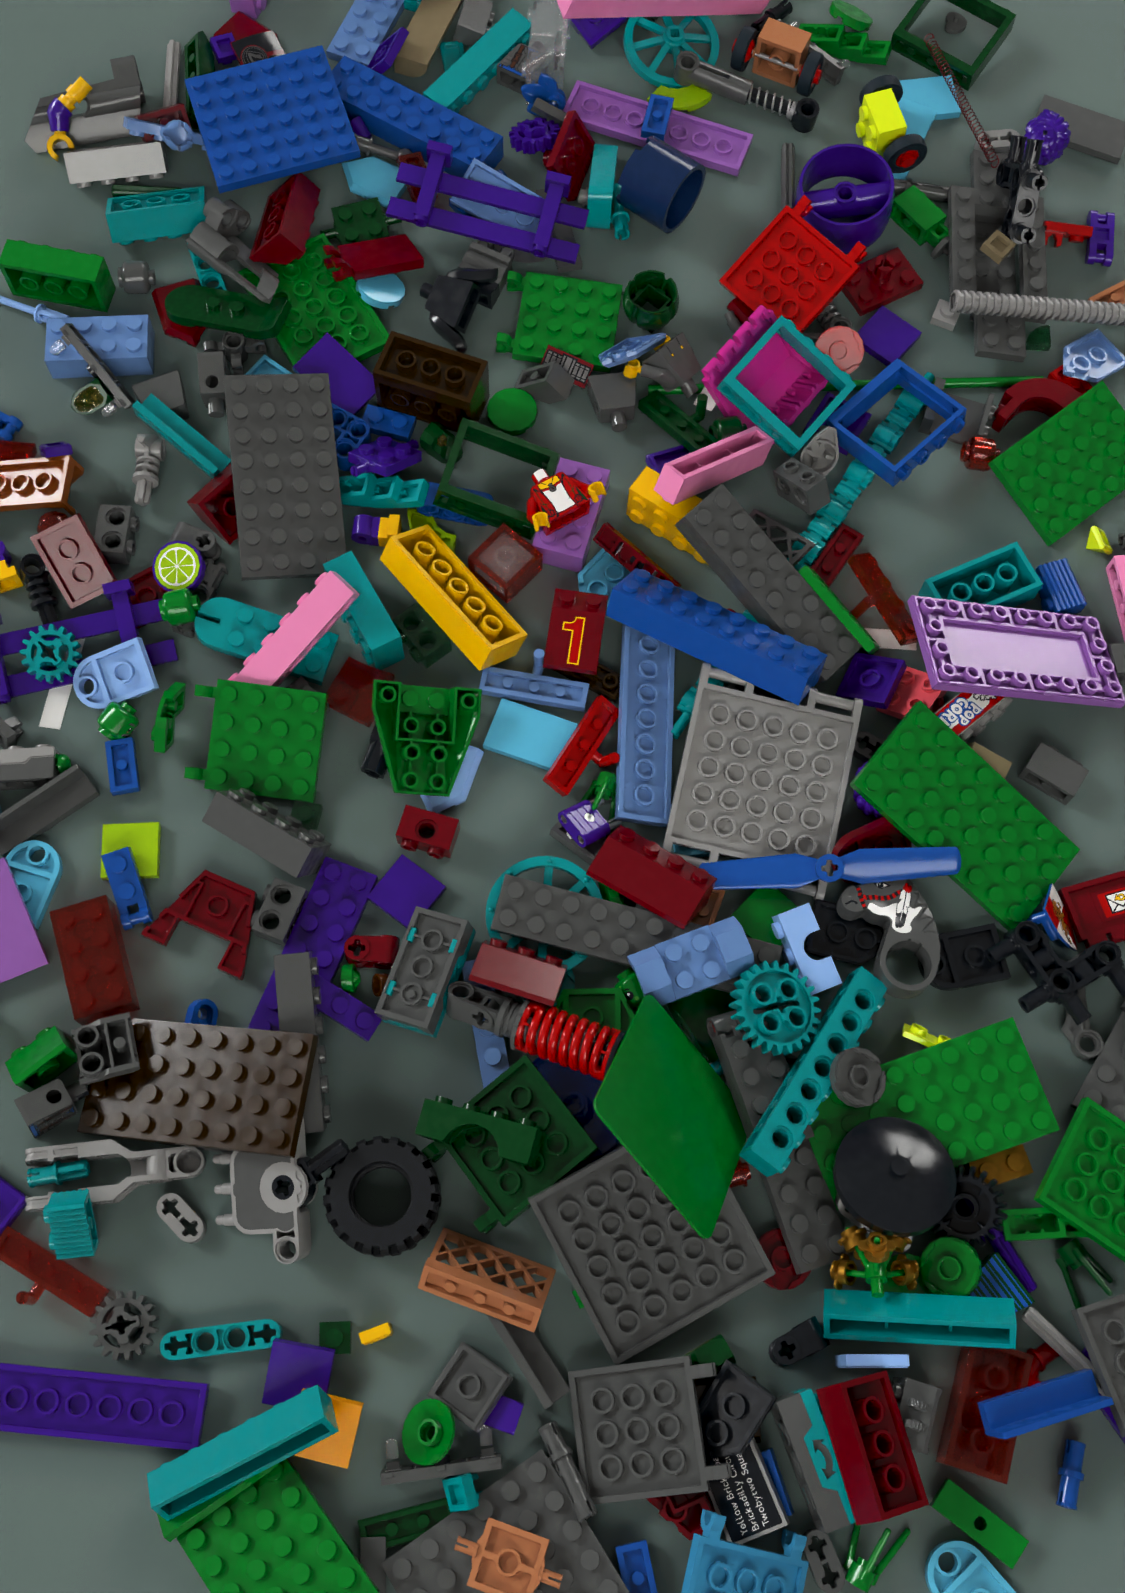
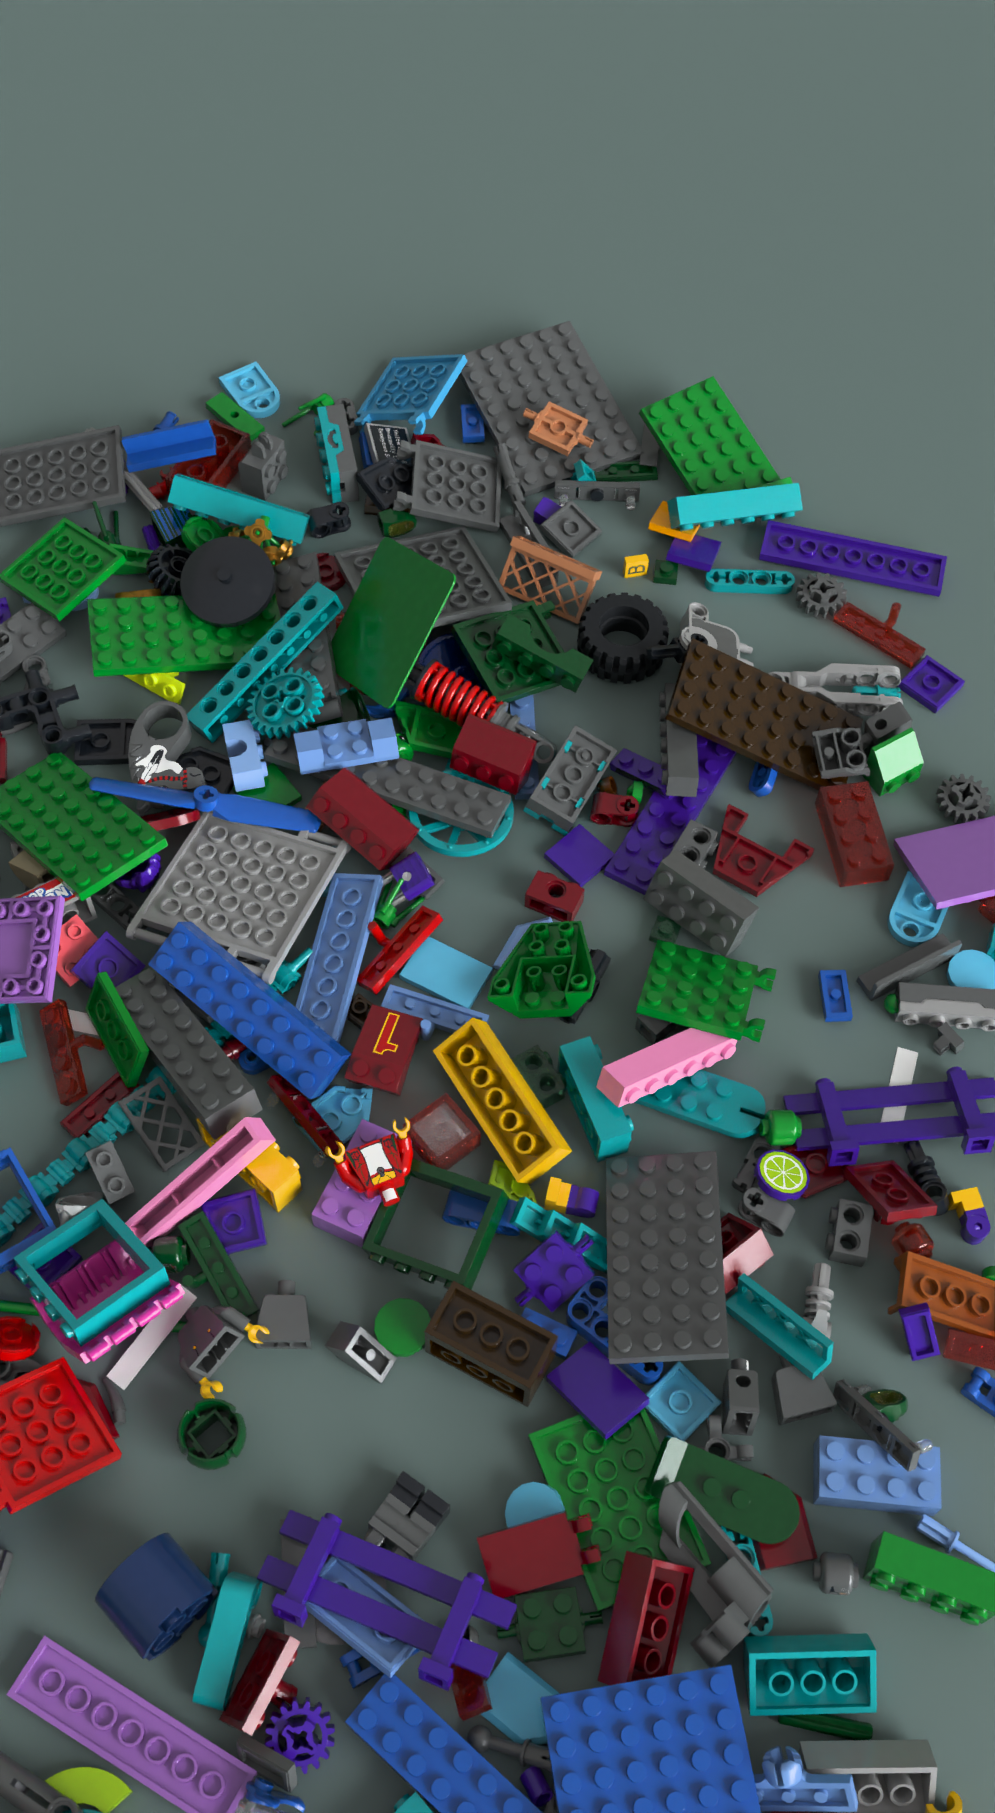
camera: 170 degrees left, 10 degrees down
teal gear [20,624,82,684] -> none
teal brick [43,1188,99,1260] -> none
light blue tile [73,637,160,709] -> none
green head [97,701,139,740] -> none
lime tile [100,822,161,880] -> none
blue plate [101,847,153,931] -> none
green plate [151,682,186,754] -> none
light grey beam [156,1193,207,1243] -> none
clear red plate [326,657,395,727] -> none
green dish [402,1399,455,1466] -> none
black torso [420,268,498,353] -> none
dark green rock [420,422,463,464] -> none
green plate [496,270,623,373] -> none
tile [540,345,595,389] -> none
medium blue tile [598,333,666,368] -> none
blue plate [641,94,674,141] -> none
dark red slope [816,1370,929,1526] -> none
dark grey tile [829,1047,886,1108] -> none
light blue tile [835,1354,910,1368] -> none
shield [1026,883,1077,951] -> none

